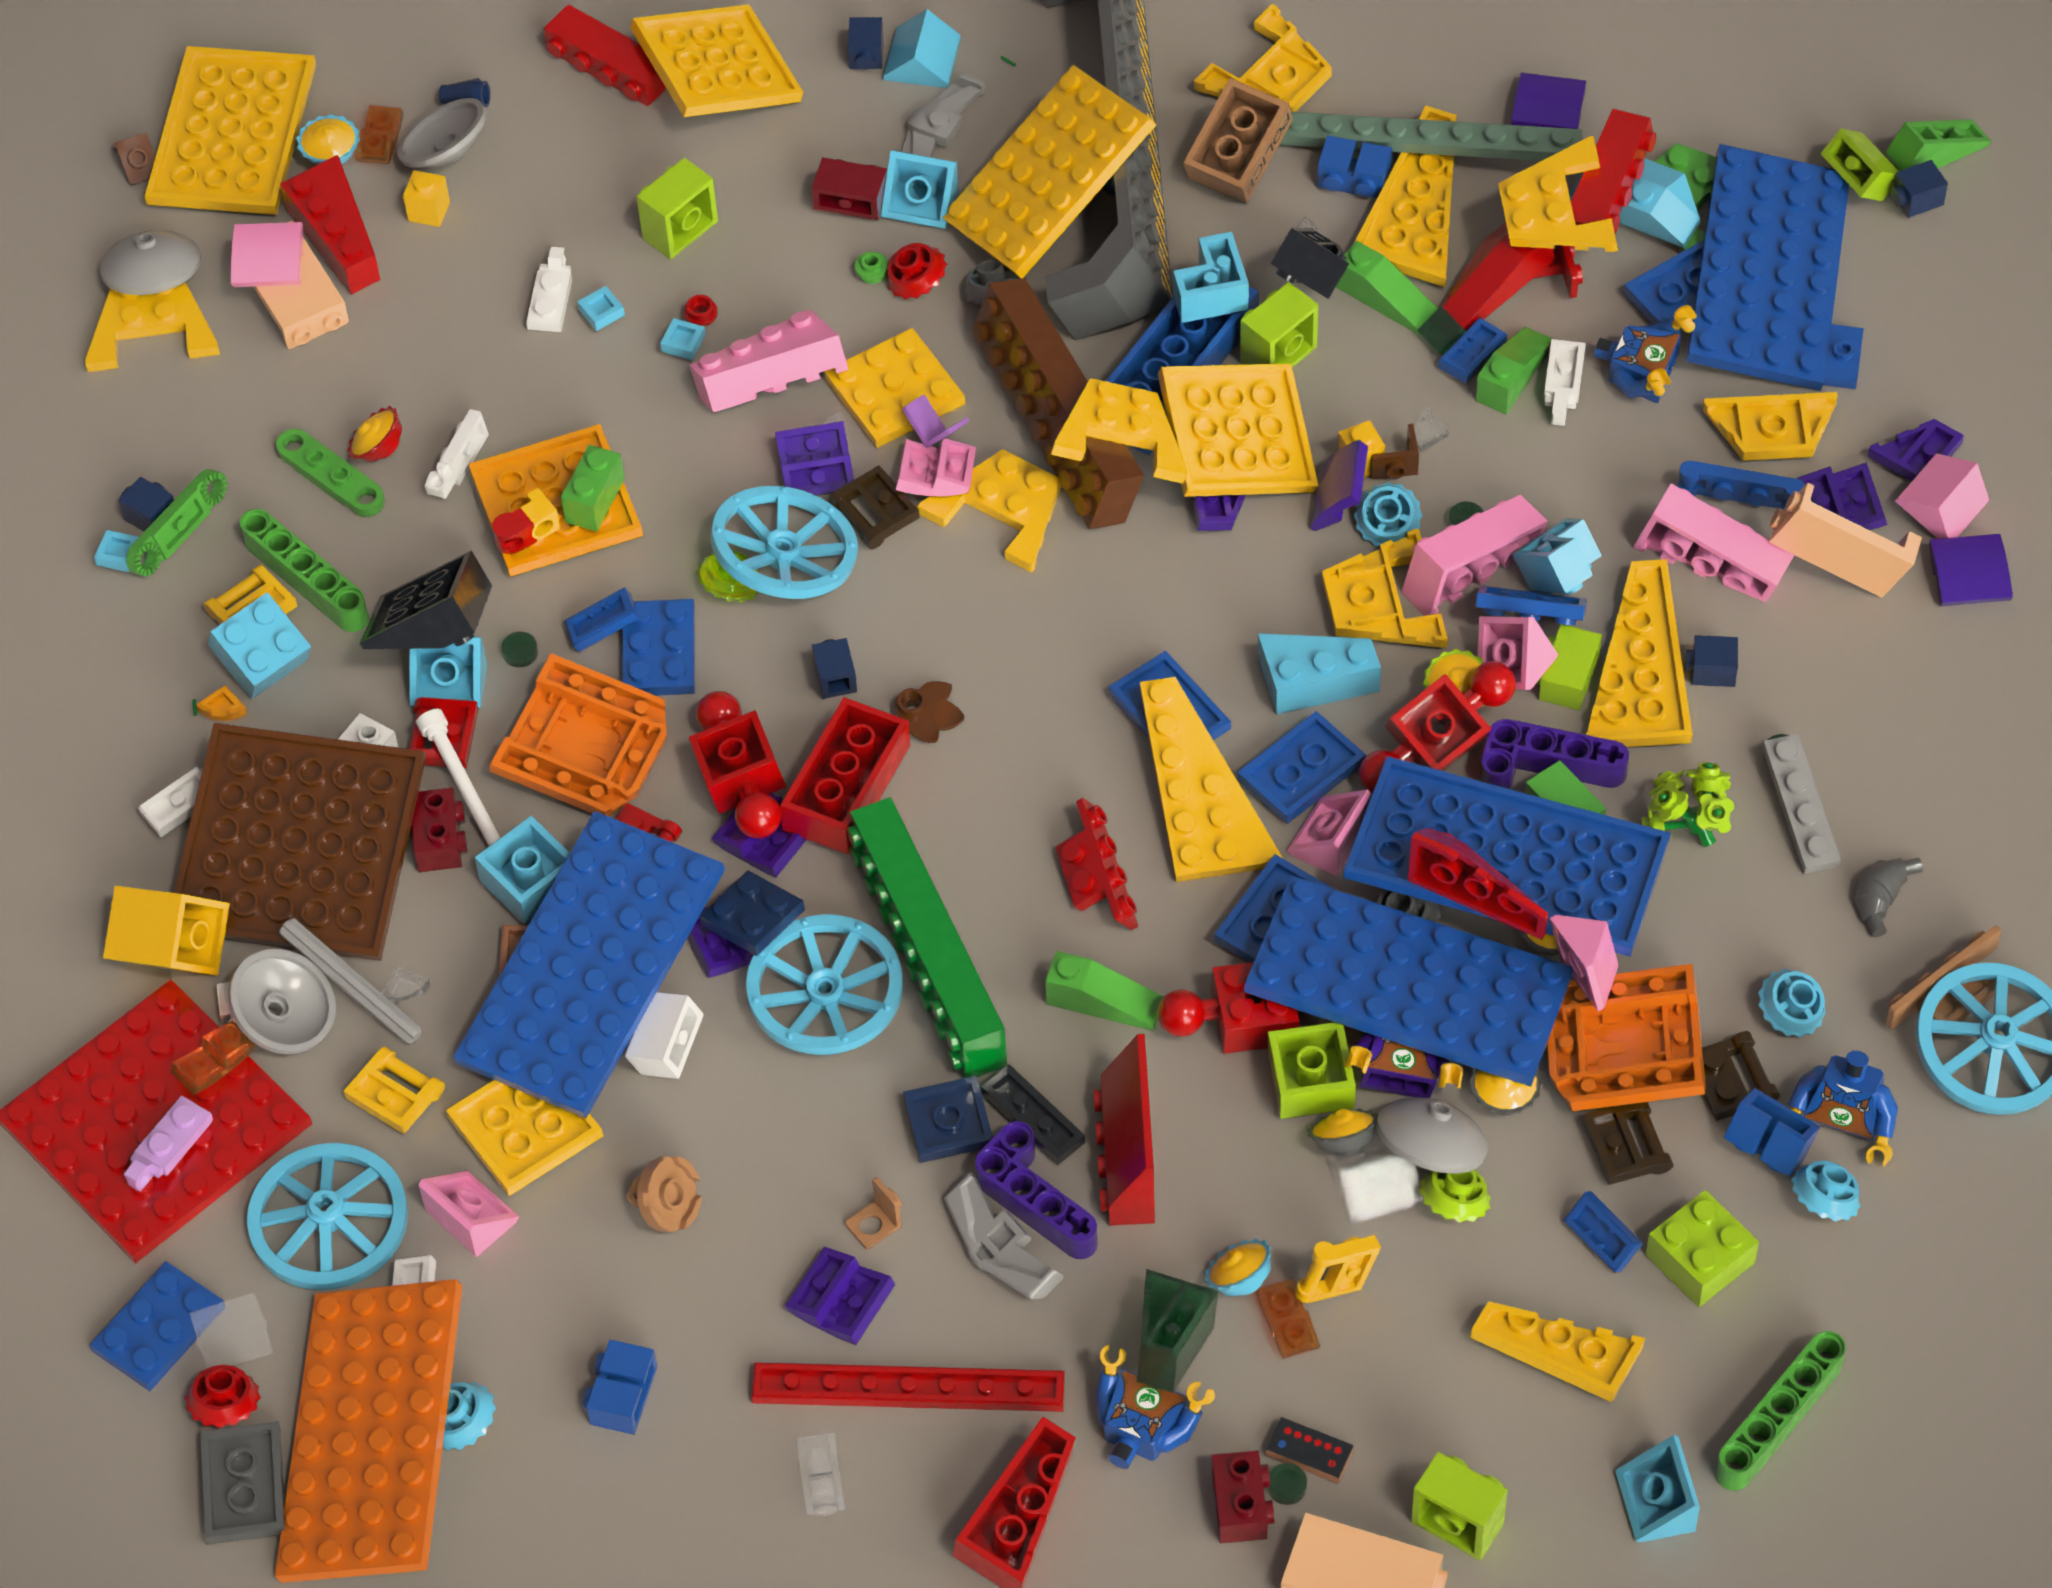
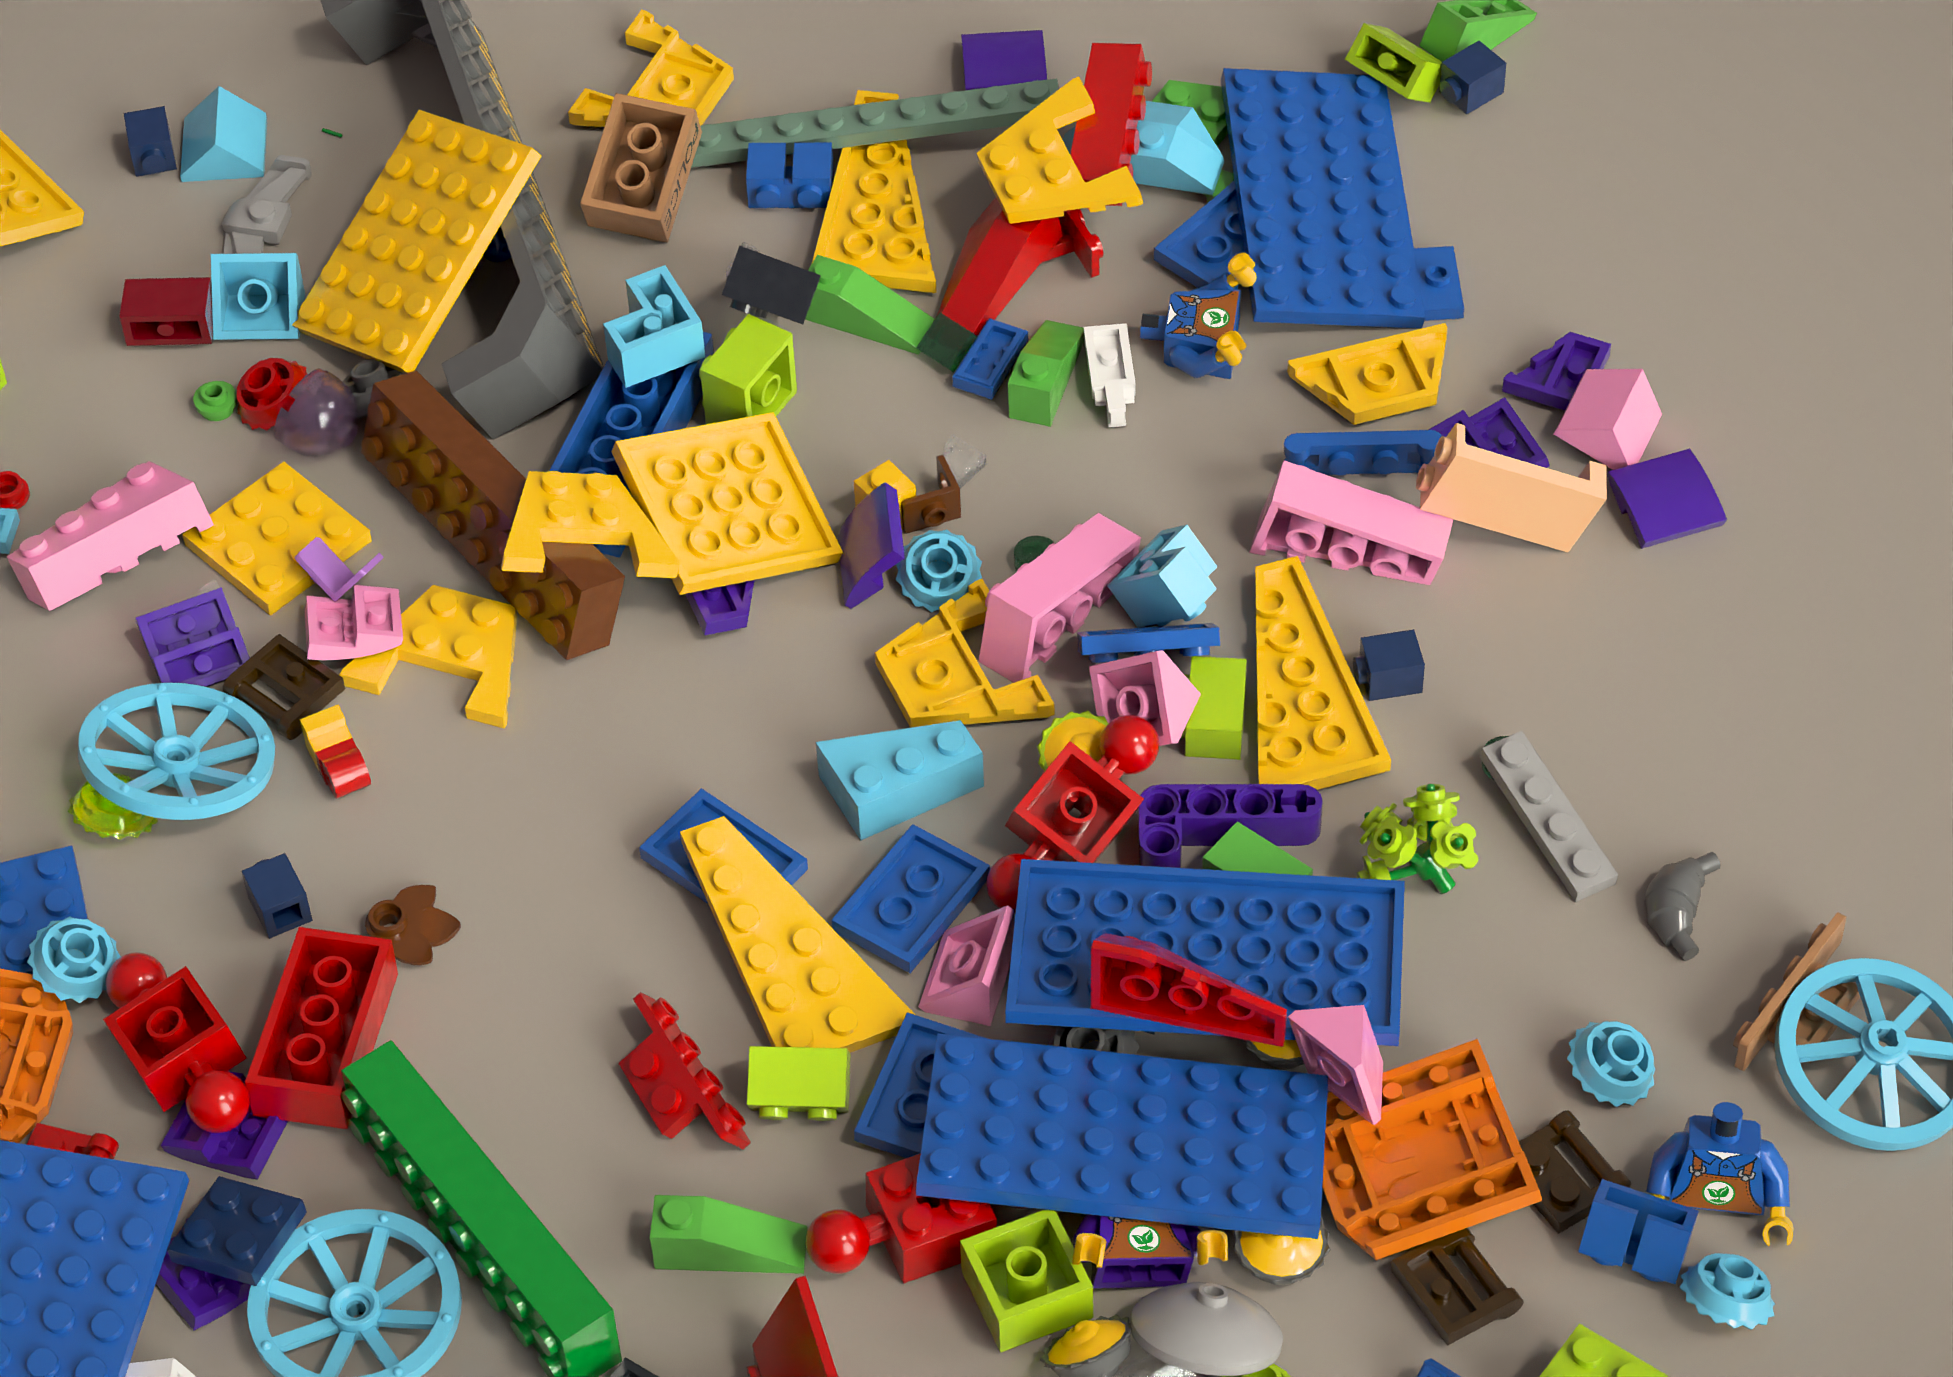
camera: 15 degrees left, 5 degrees down
none -> medium azure piece [27,917,121,1003]
none -> clear purple cylinder [274,368,358,458]
none -> leg [300,704,371,799]
none -> lime brick [747,1046,851,1121]

